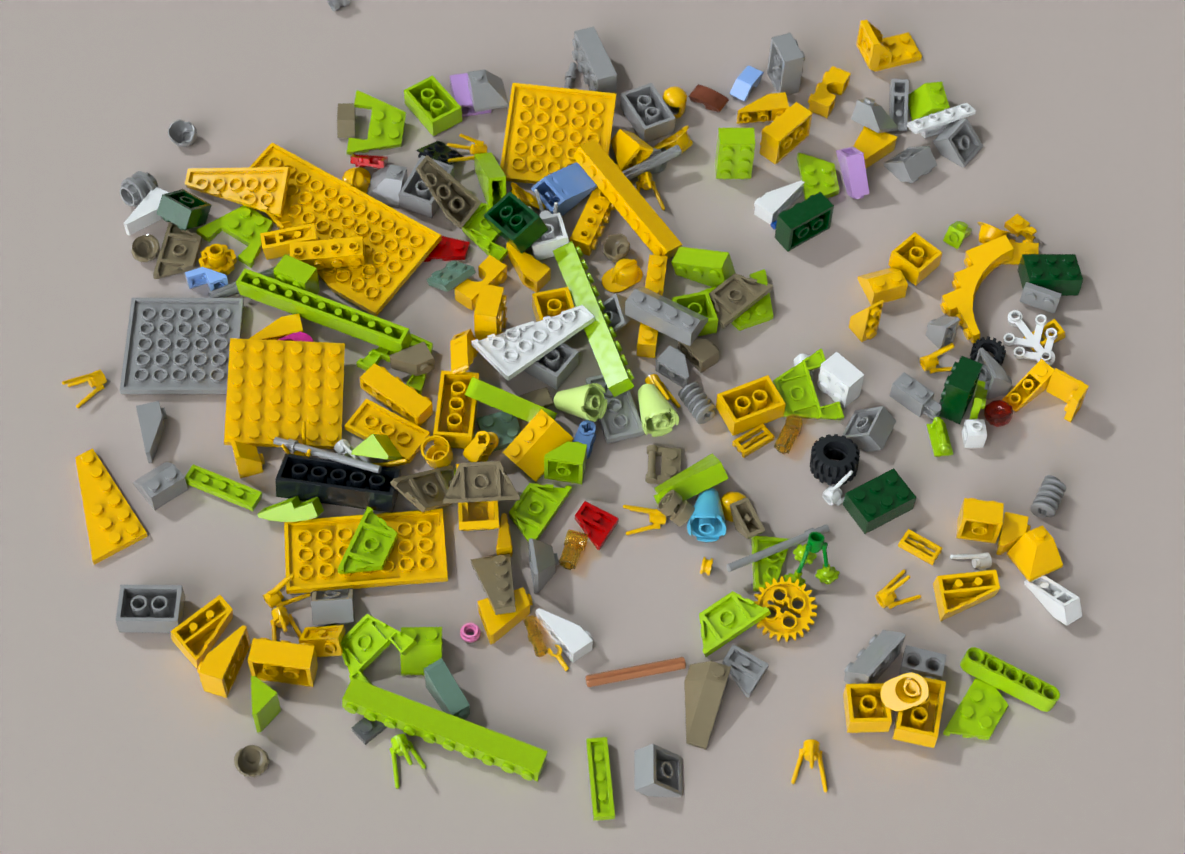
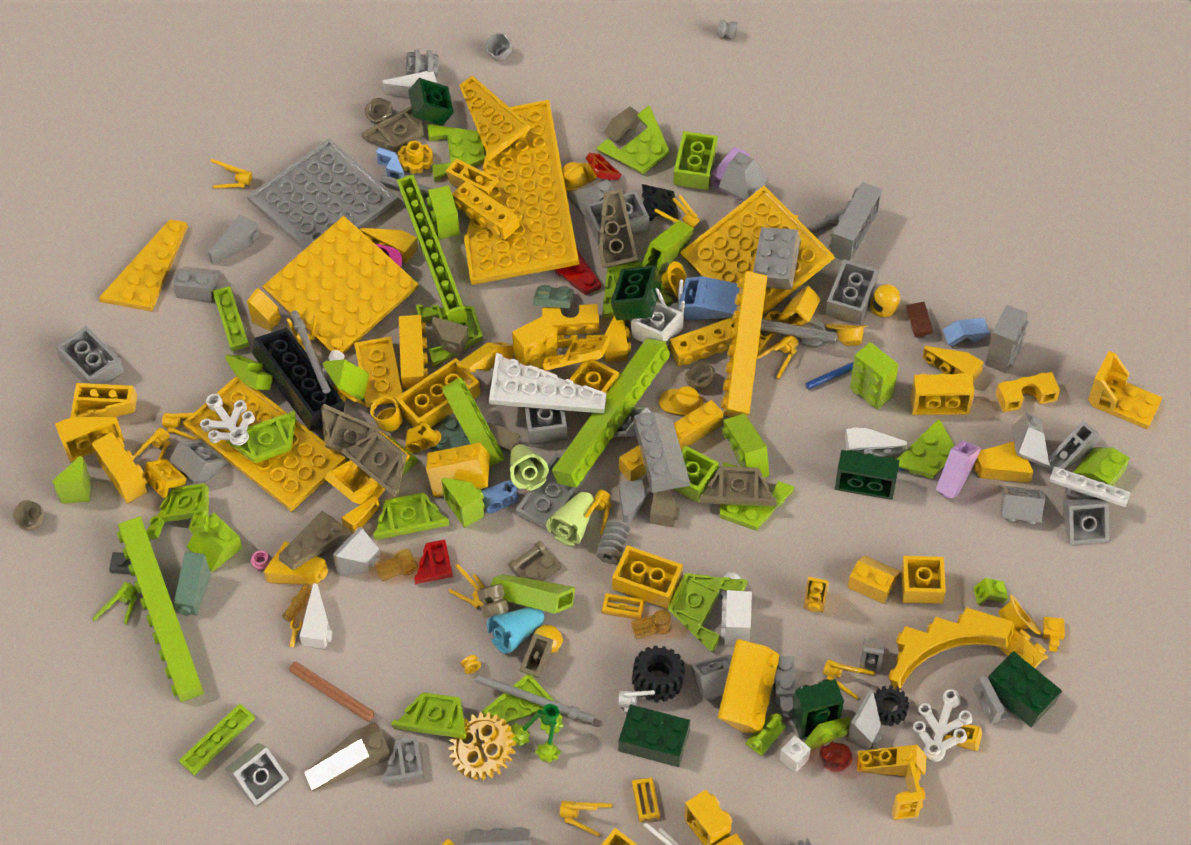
camera: 50 degrees right, 0 degrees up
none -> white plant [200,394,255,446]
none -> yellow wing [543,335,610,371]
none -> yellow slope [717,639,780,733]
none -> light grey brick [753,227,800,290]
none -> blue bar [805,362,853,390]

